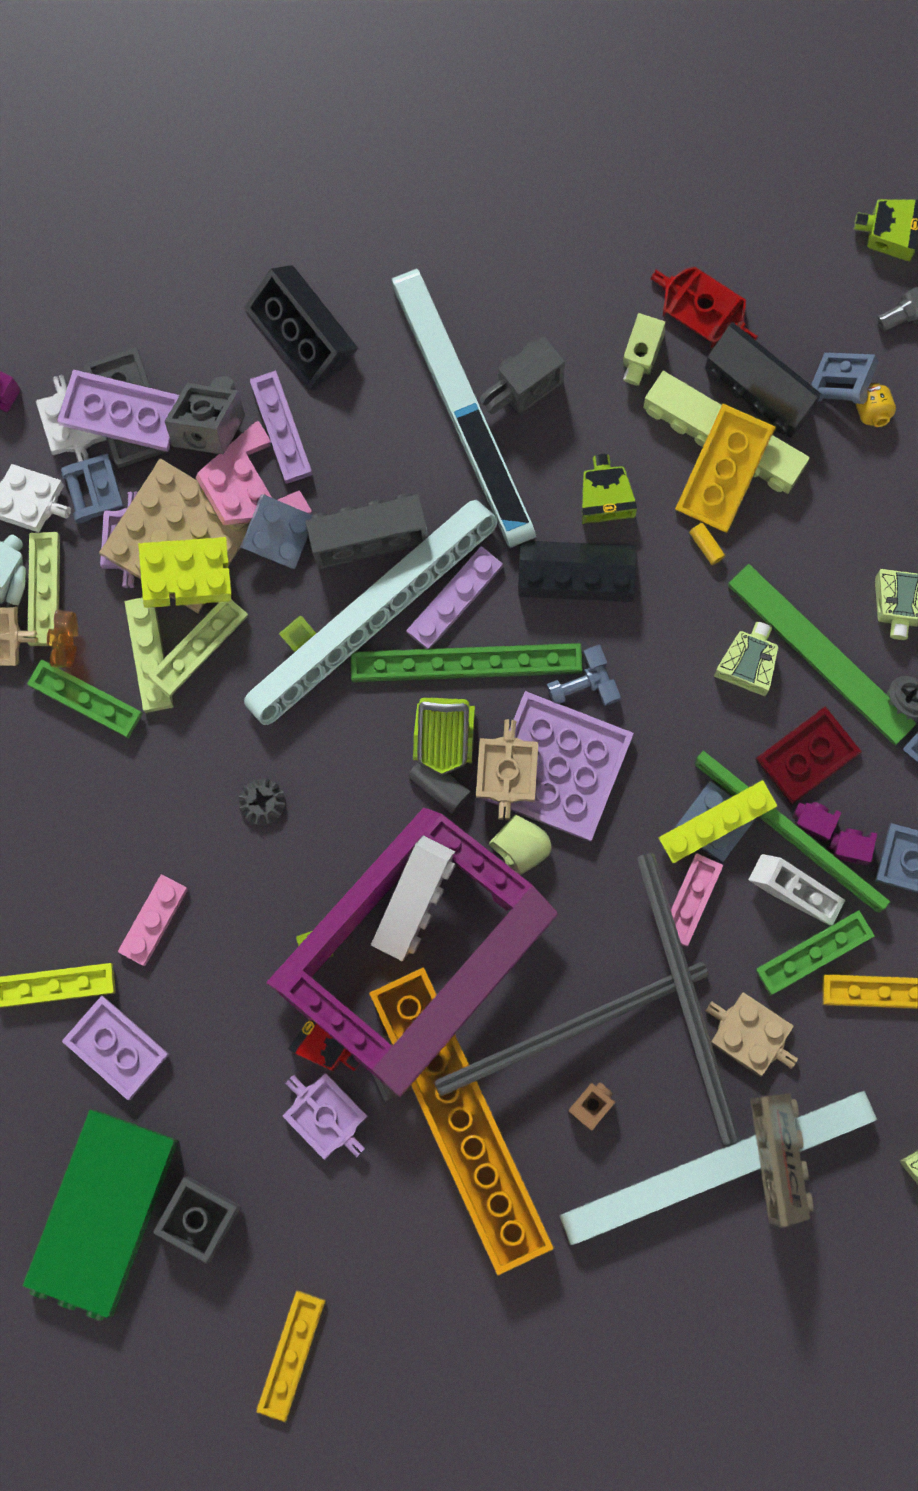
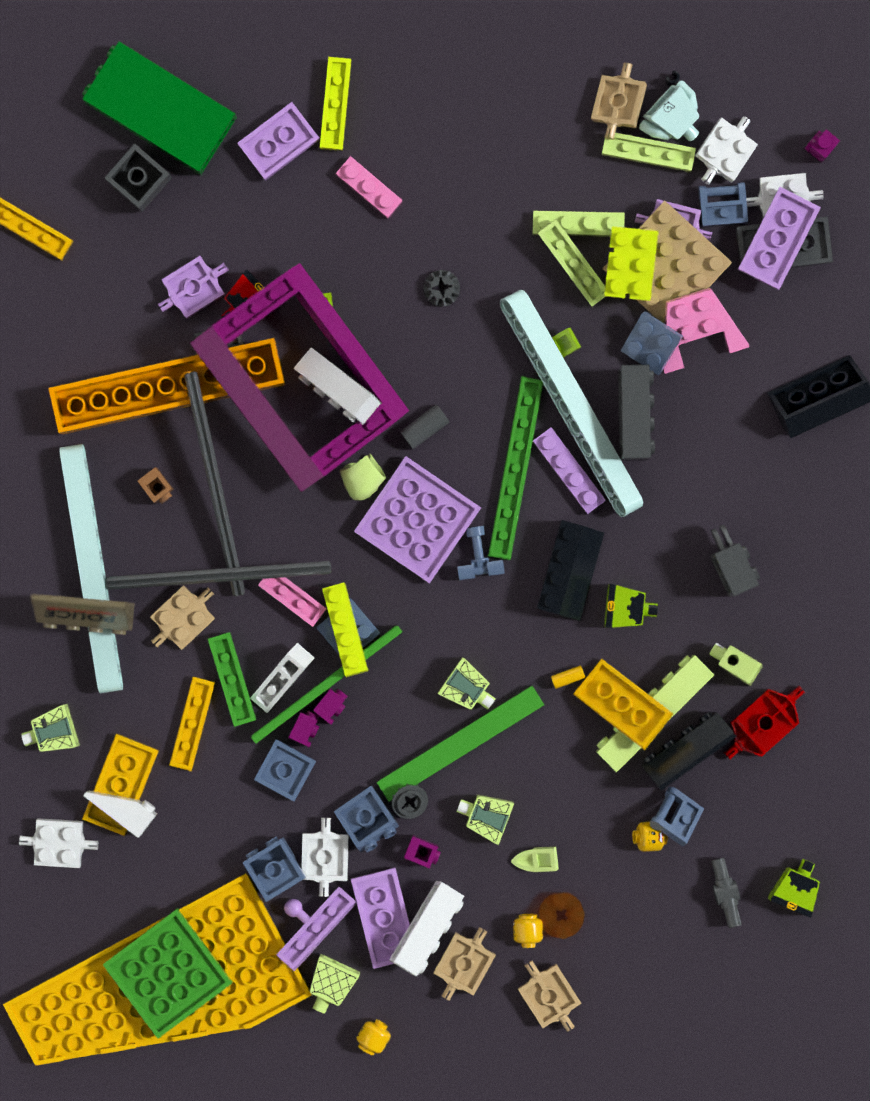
camera: 90 degrees right, 10 degrees up
bright green plate [27,659,143,739] -> none
clear orange plate [47,610,78,668] -> none
dark grey brick [164,376,245,455] -> none
lavender plate [249,371,313,484] -> none
light aqua beam [391,268,536,548] -> none
lime piece [413,698,475,776] -> none
tan plate [476,719,539,820] -> none
dark red tile [755,706,862,805] -> none

